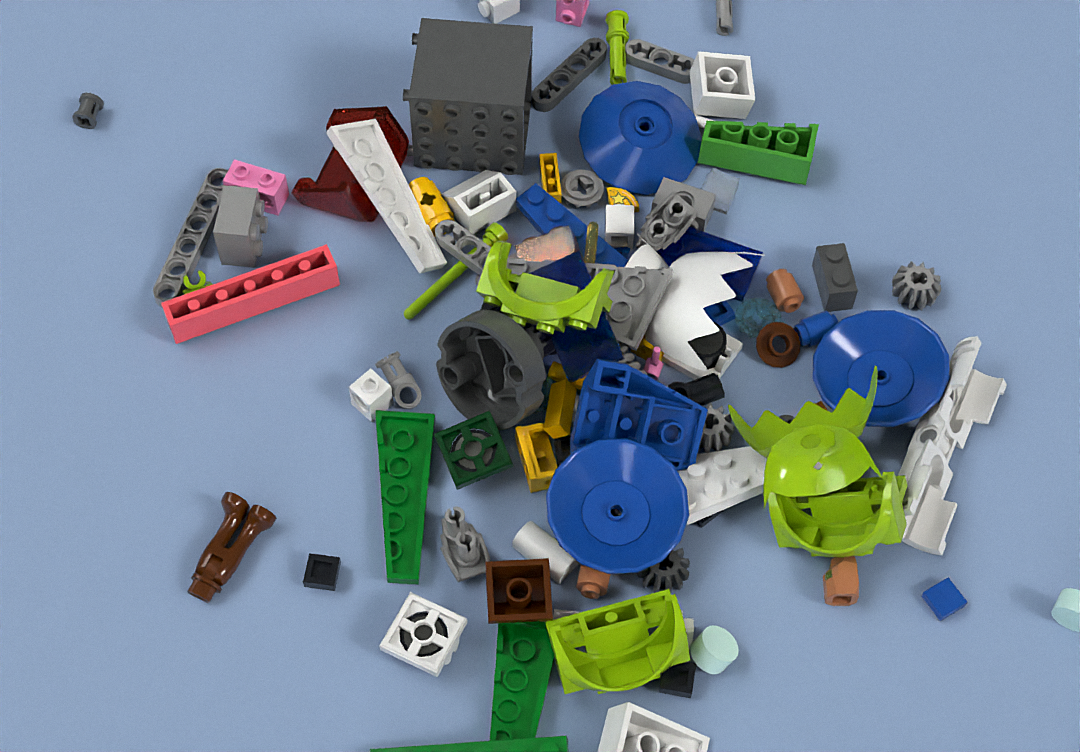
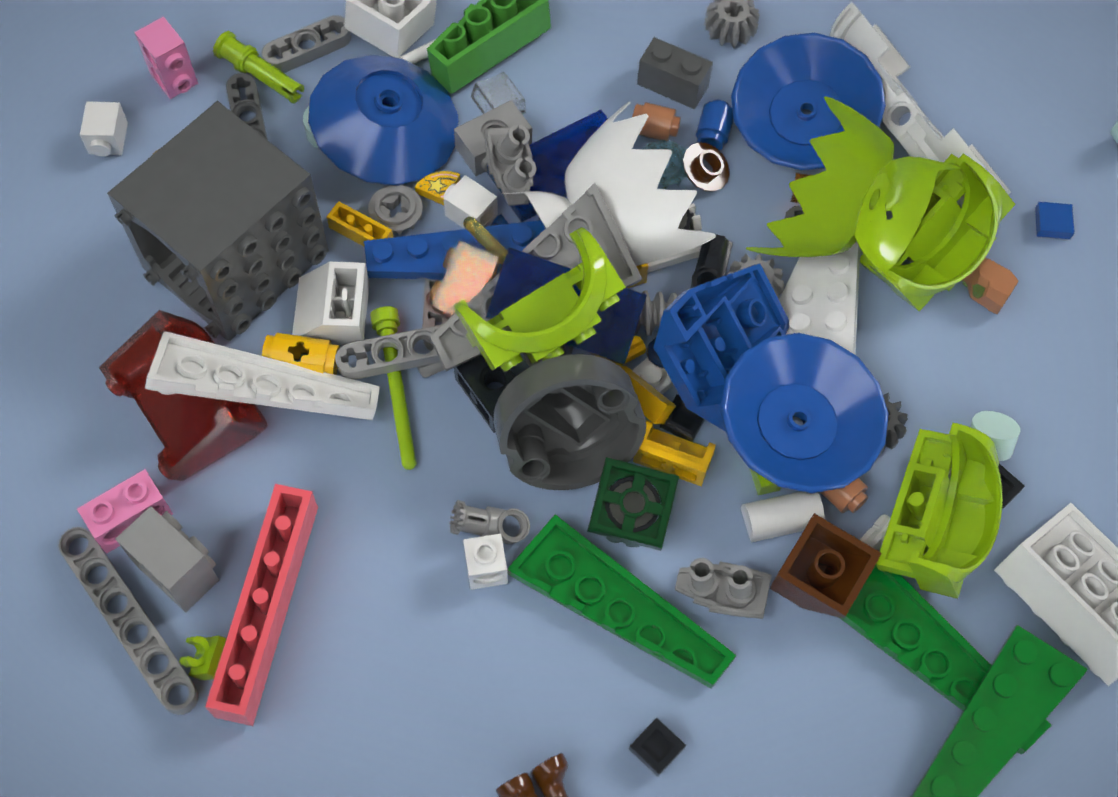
camera: 55 degrees left, 5 degrees up
white piece [379,592,467,677] -> none
bright pink hand [643,346,664,380] -> none

